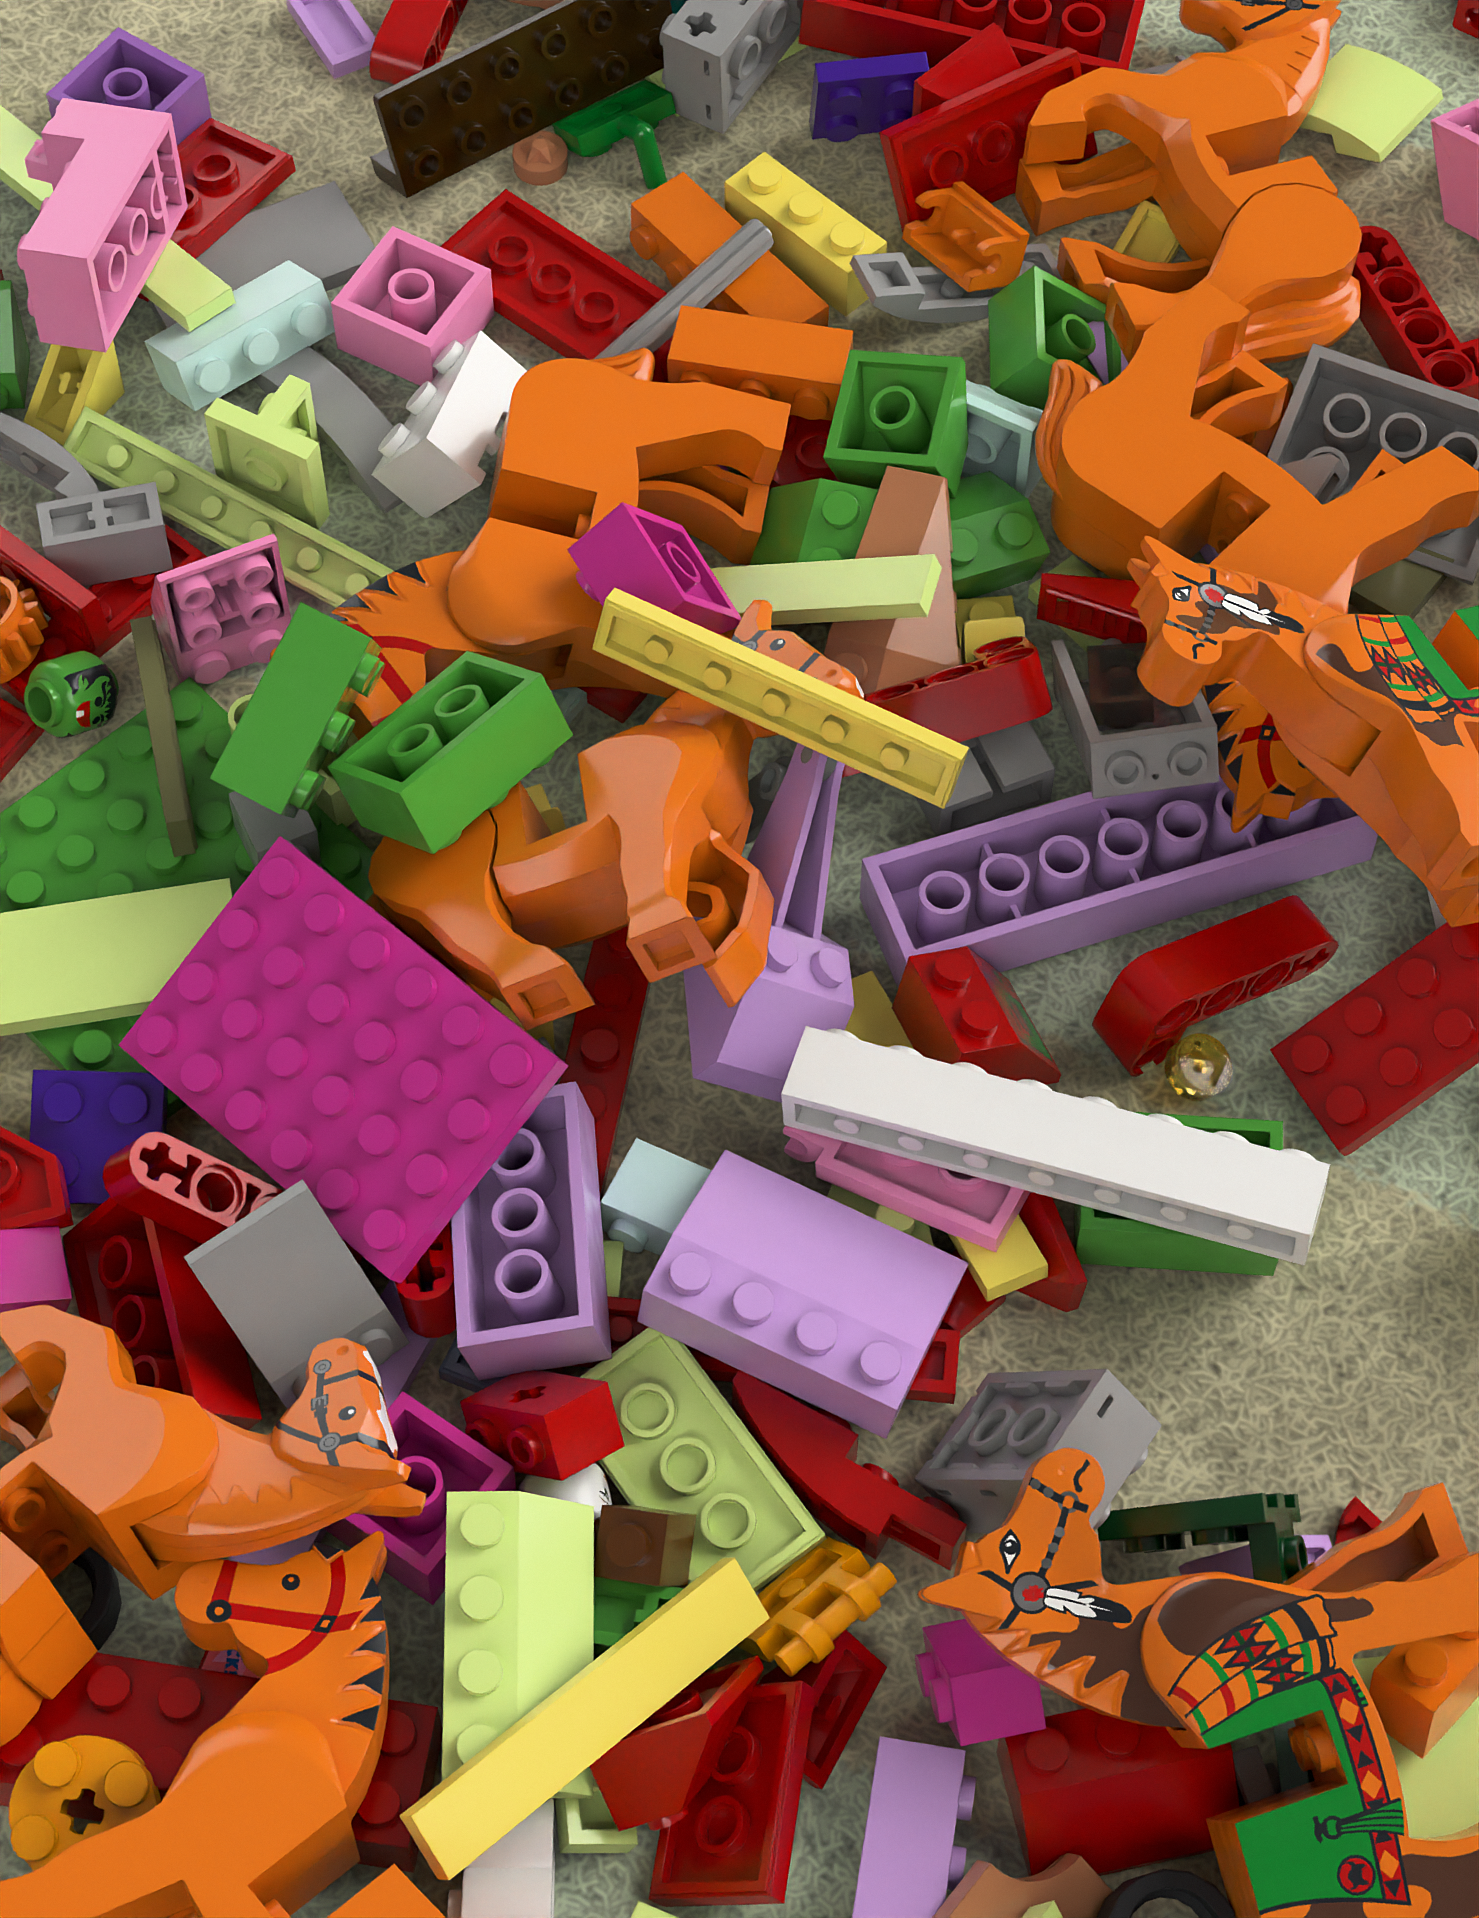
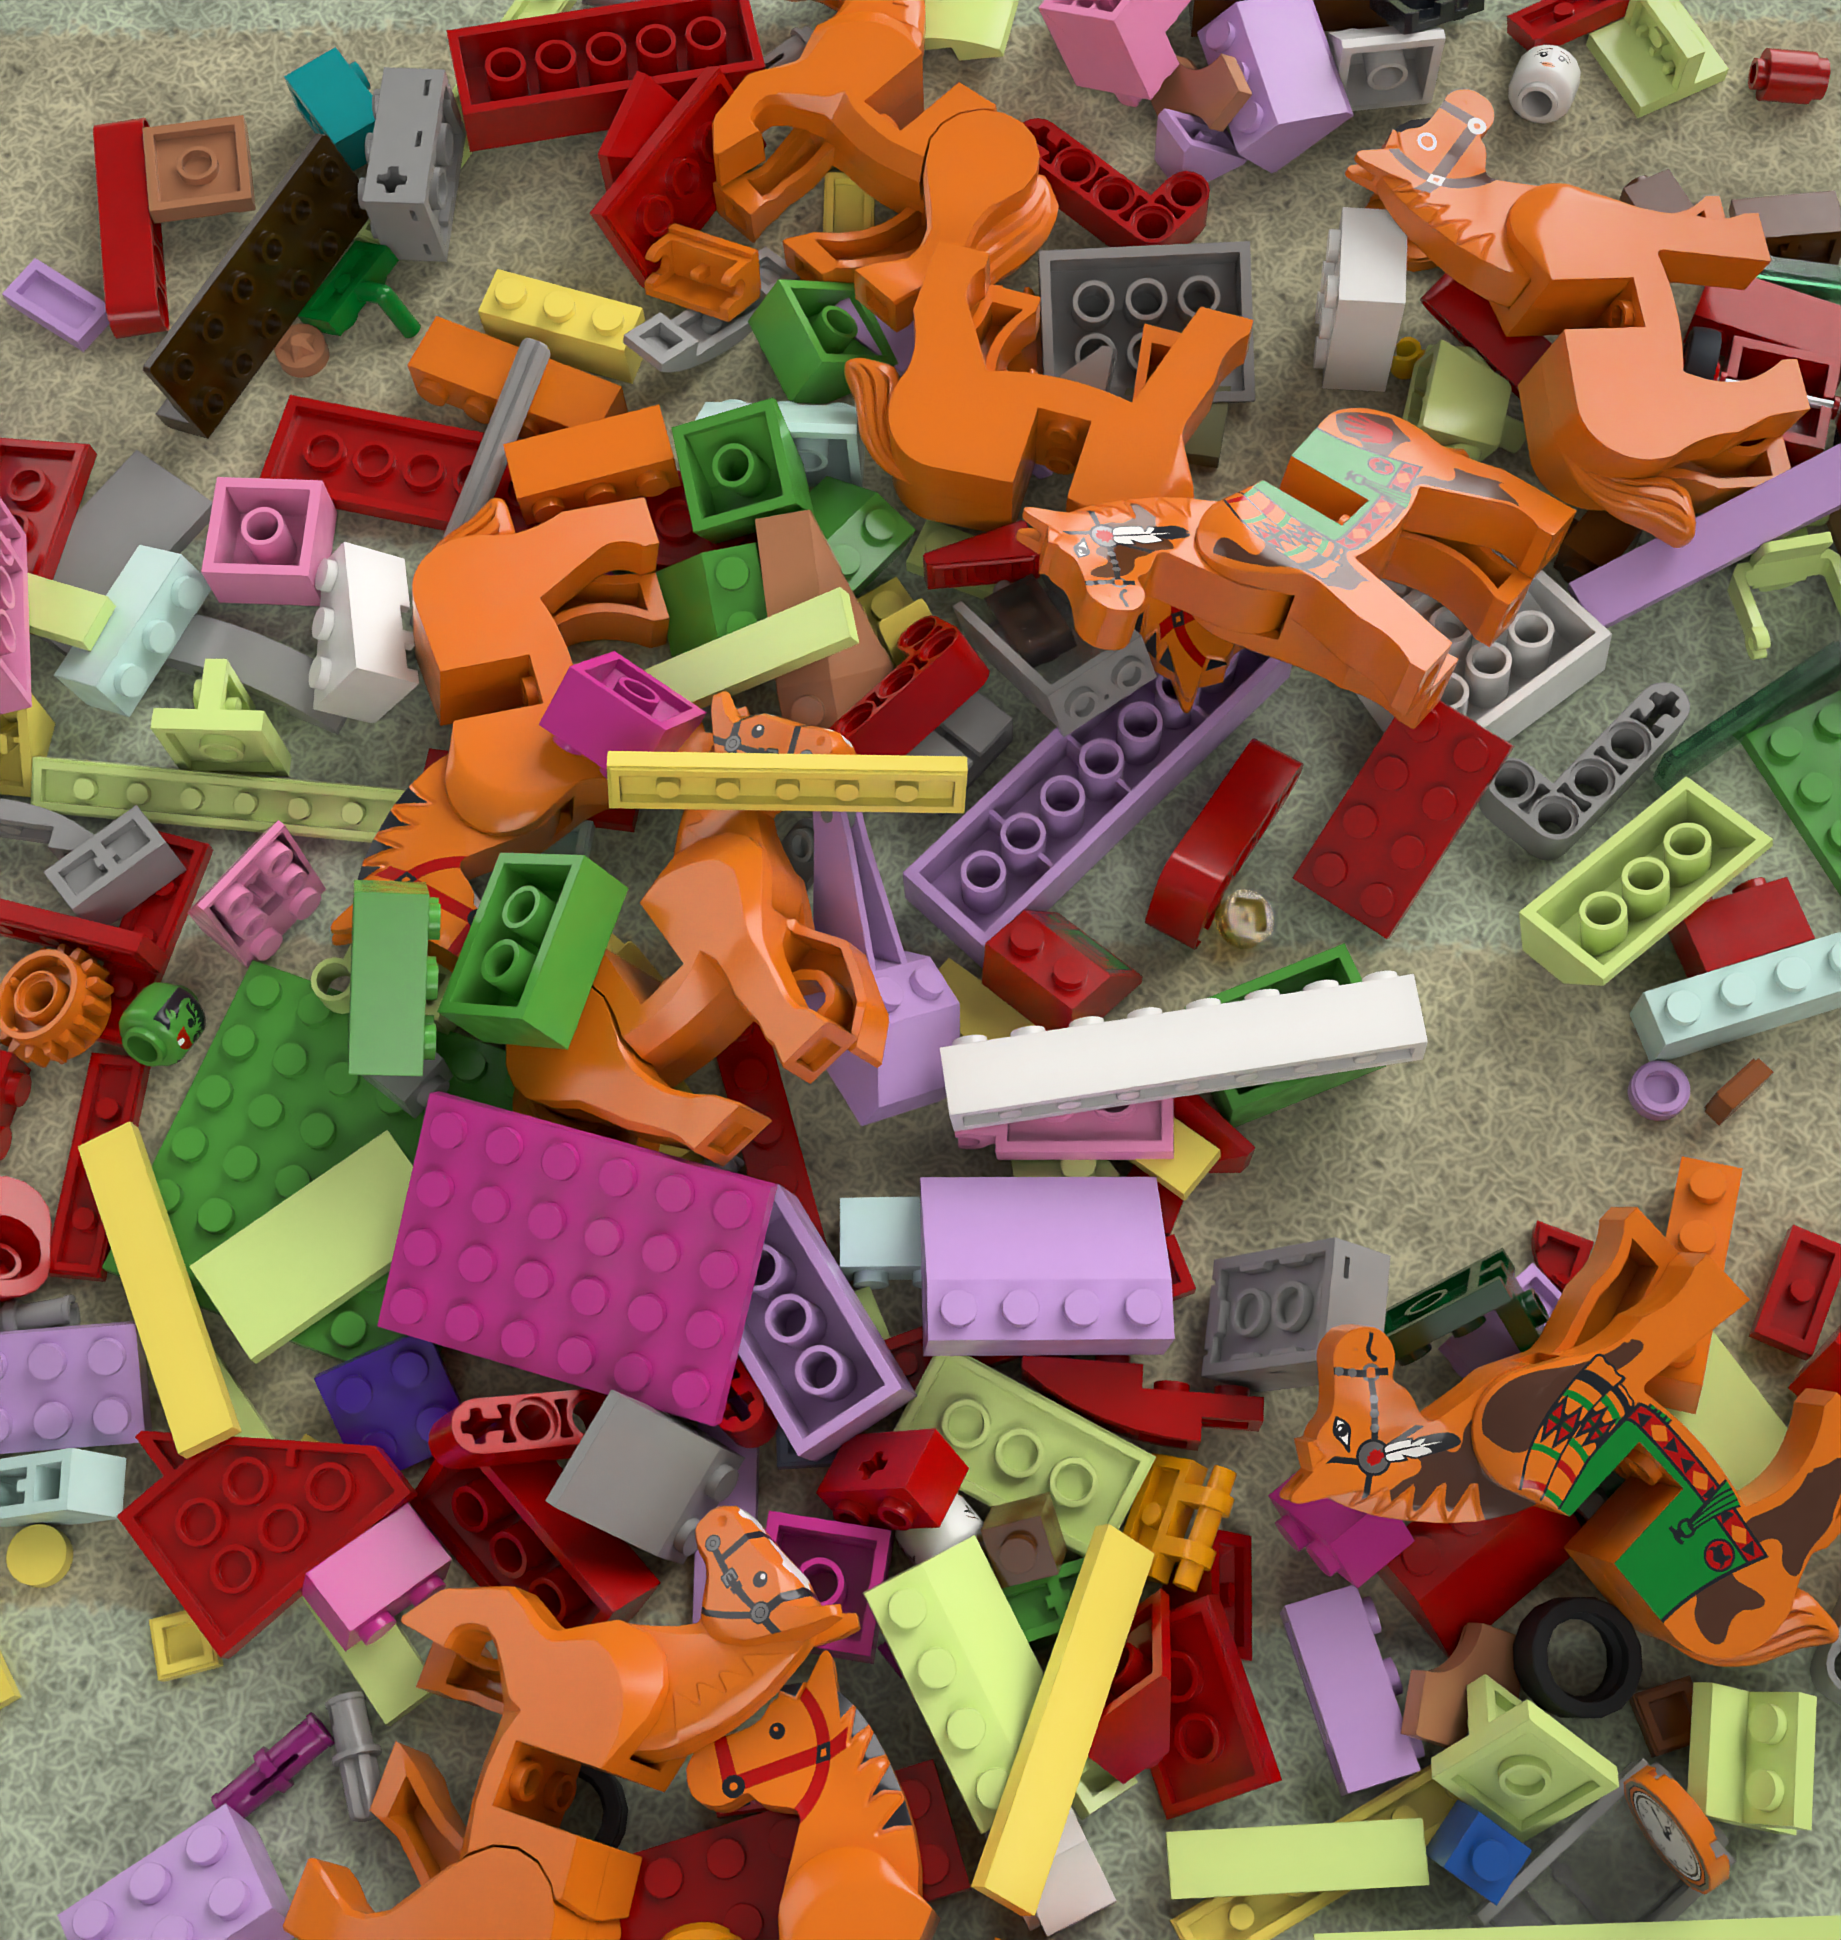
camera: 20 degrees left, 10 degrees up
olive tile [130,616,198,857] -> none
dark purple plate [809,52,929,142] -> none

